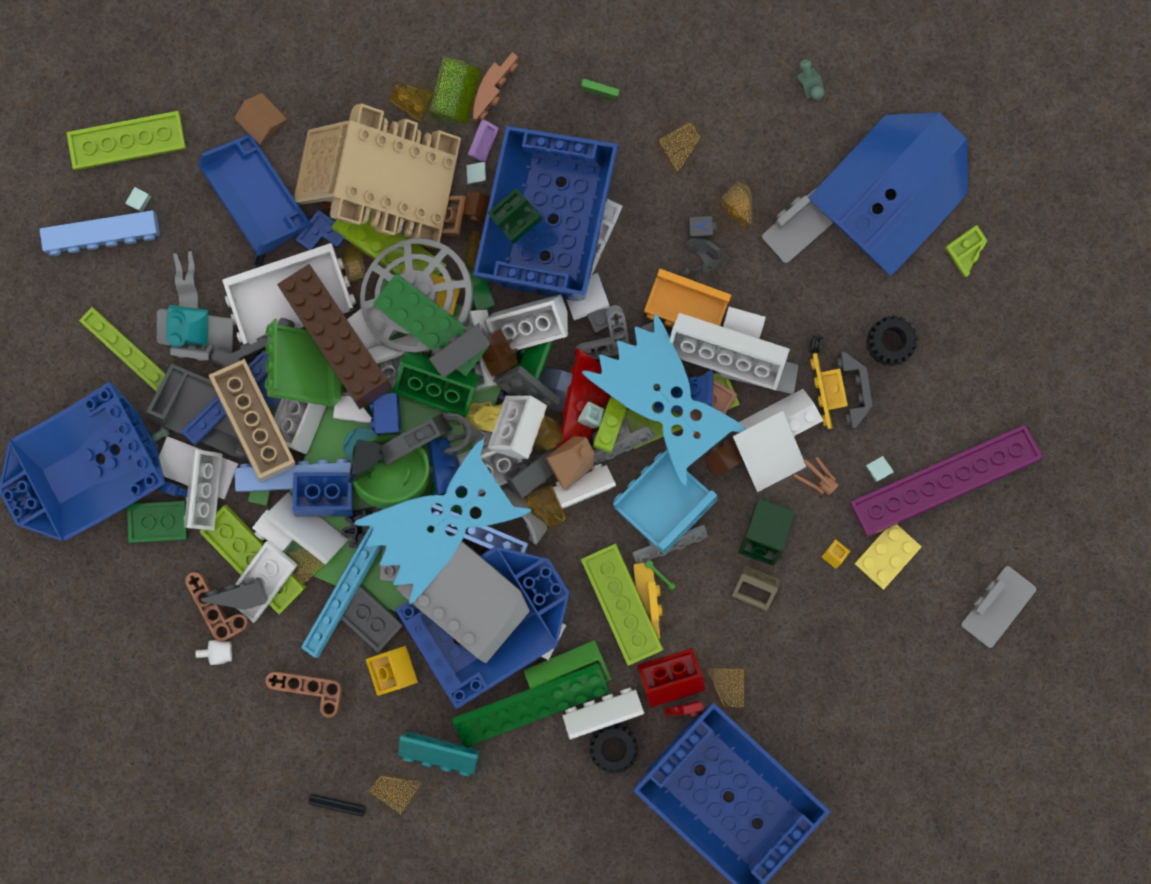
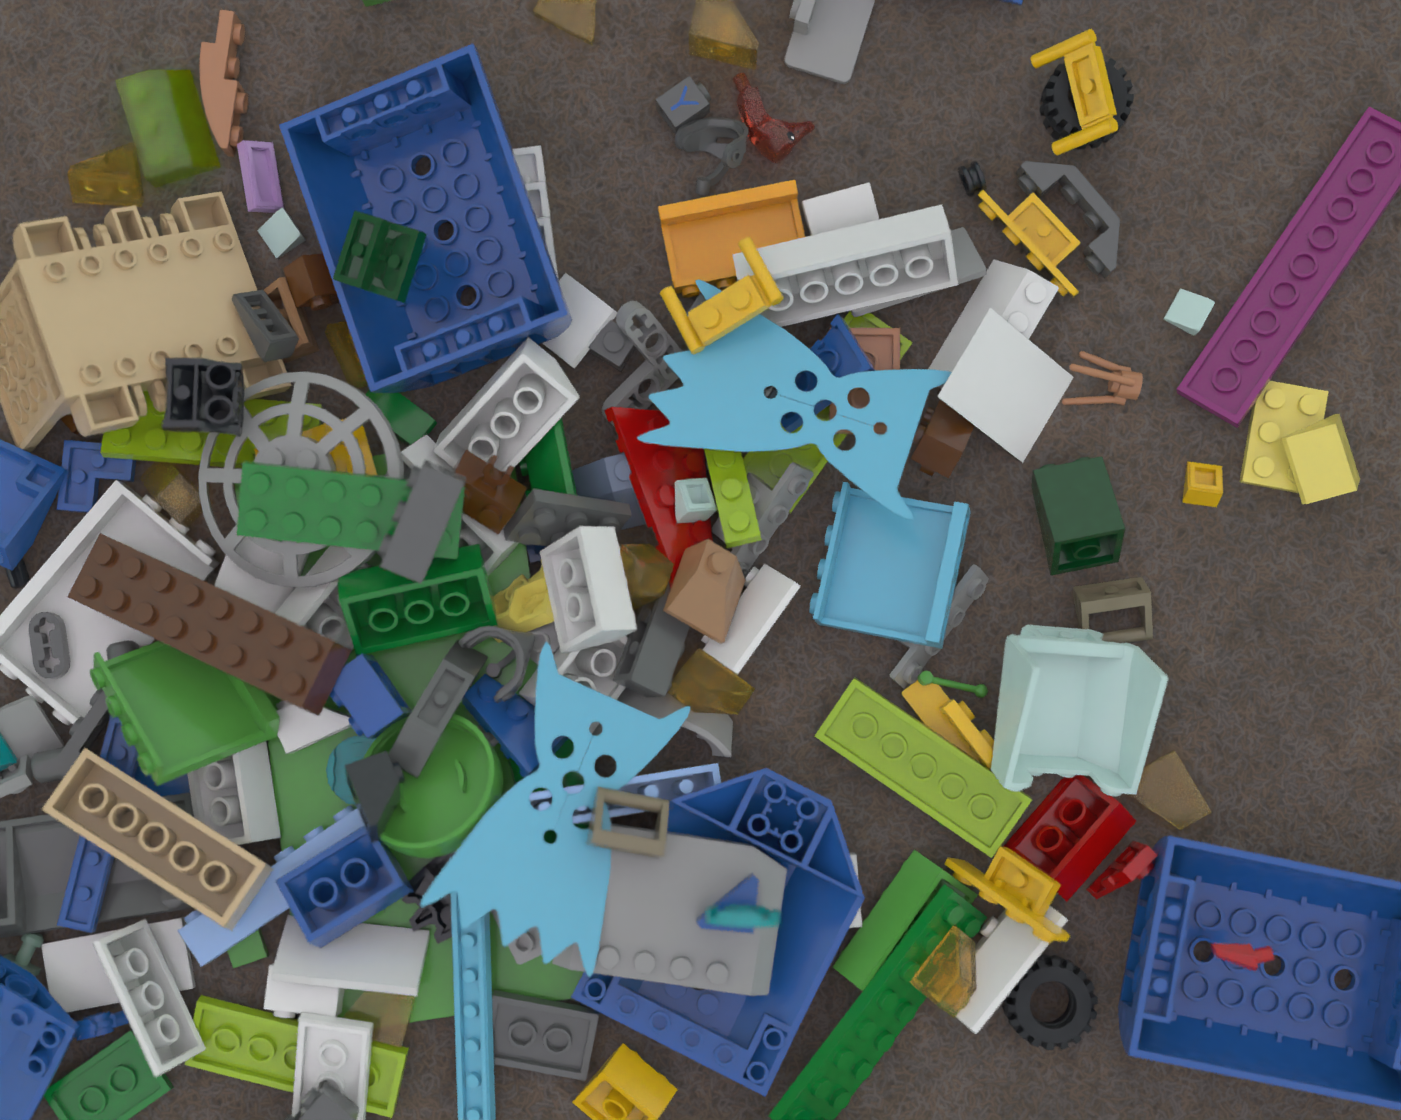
camera: 30 degrees left, 0 degrees up
none -> dark grey beam [29,612,70,679]
none -> black slope [162,358,245,437]
none -> dark grey slope [232,290,299,362]
none -> dark tan tile [586,786,669,858]
none -> yellow plate [660,237,784,354]
none -> blue slope [696,873,759,934]
none -> teal tile [705,904,781,927]
none -> clear red animal [733,73,815,164]
none -> clear yellow slope [910,925,977,1018]
none -> yellow bracket [944,846,1070,943]
none -> light aqua windscreen [991,625,1168,796]
none -> yellow plate [1031,29,1118,155]
none -> red bar [1211,943,1274,971]
none -> light yellow slope [1281,414,1360,504]

